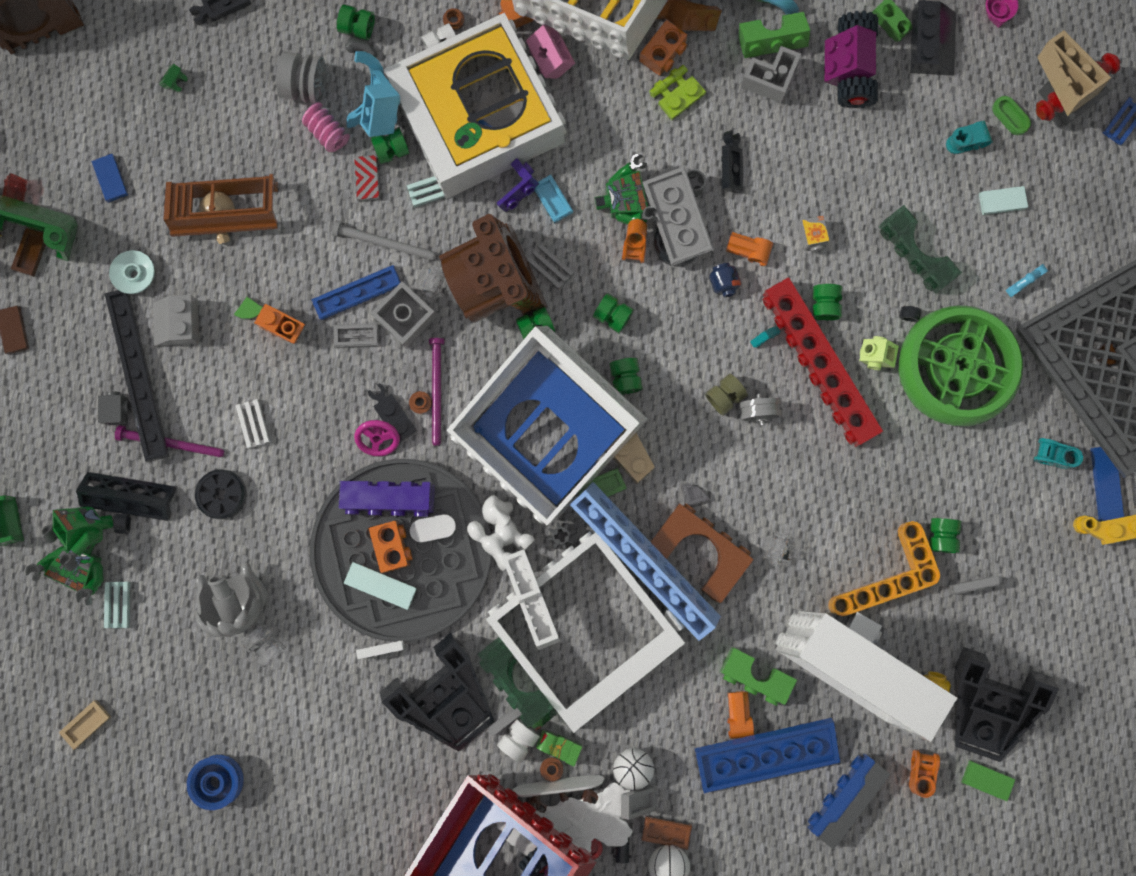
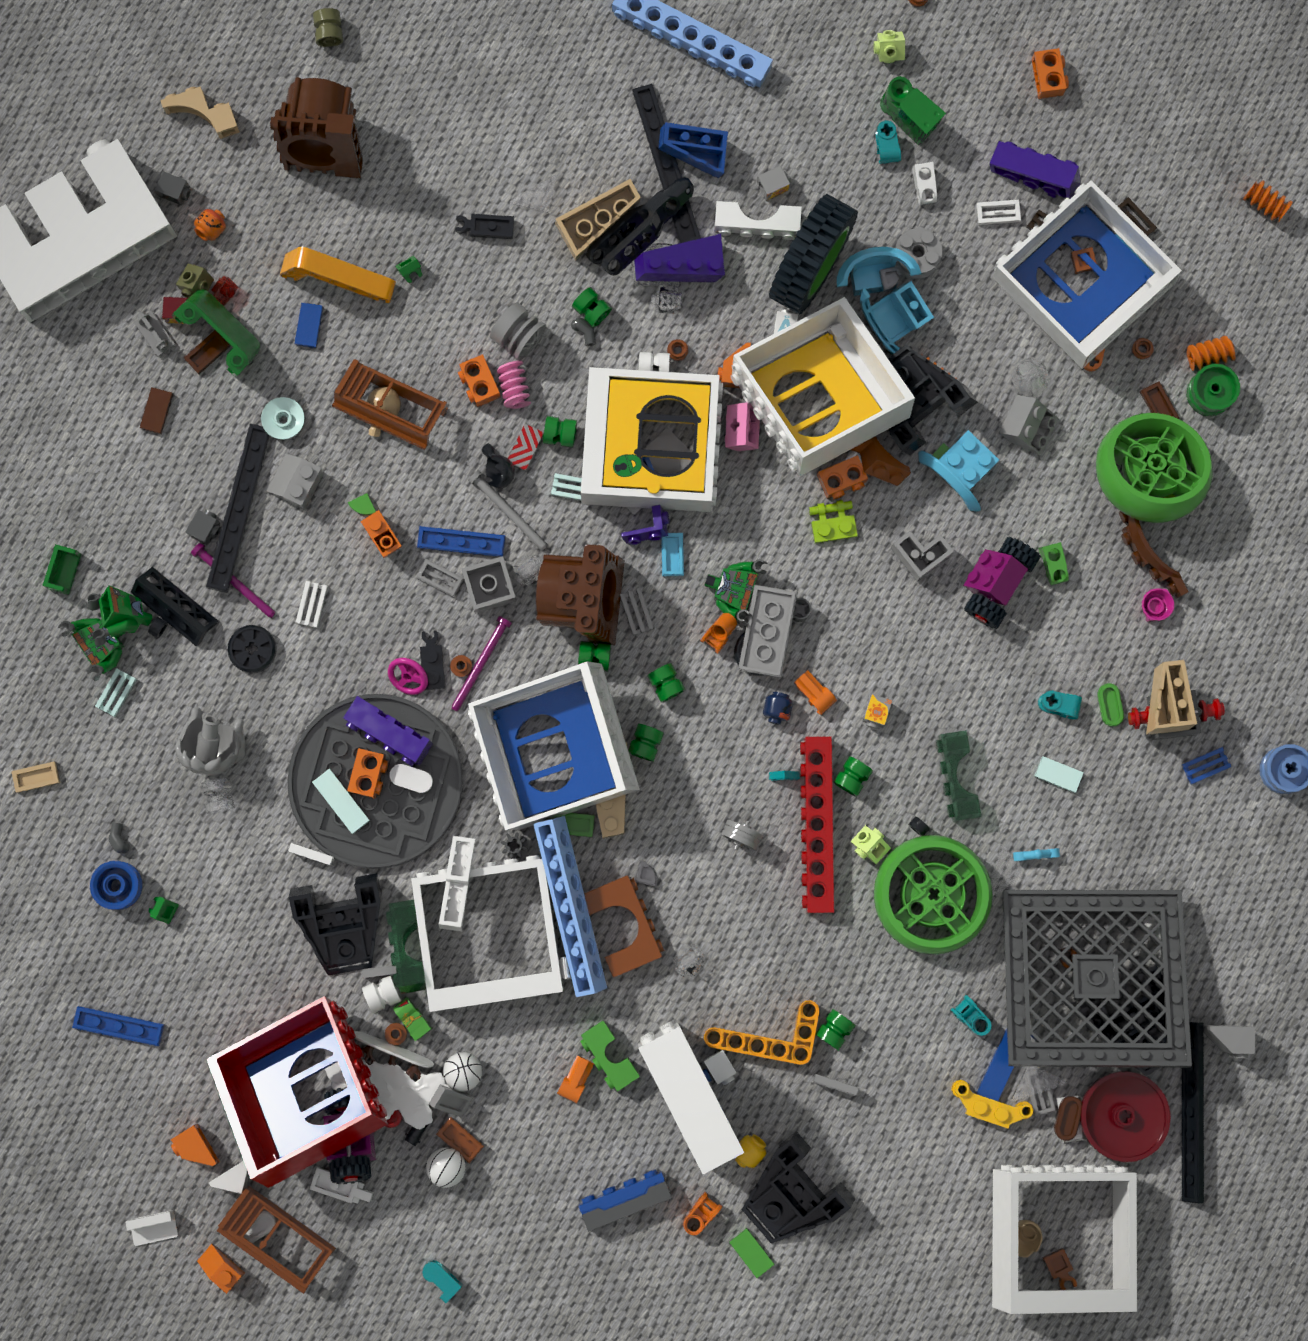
camera: 25 degrees right, 0 degrees up
medium azure piece [346,51,400,137] -> none
white animal [467,495,535,571] -> none
blue plate [694,718,840,793] -> none
olive wheel [705,373,748,416] -> none
black plate [721,130,743,193] -> none
bright green arch [738,12,811,58] -> none
black slope [910,0,956,76] -> none
none -> dark grey arm [109,822,130,853]
none -> green tile [148,896,179,924]
none -> light orange beam [280,247,396,303]
none -> orange brick [458,354,501,407]
none -> black hair [481,443,515,489]

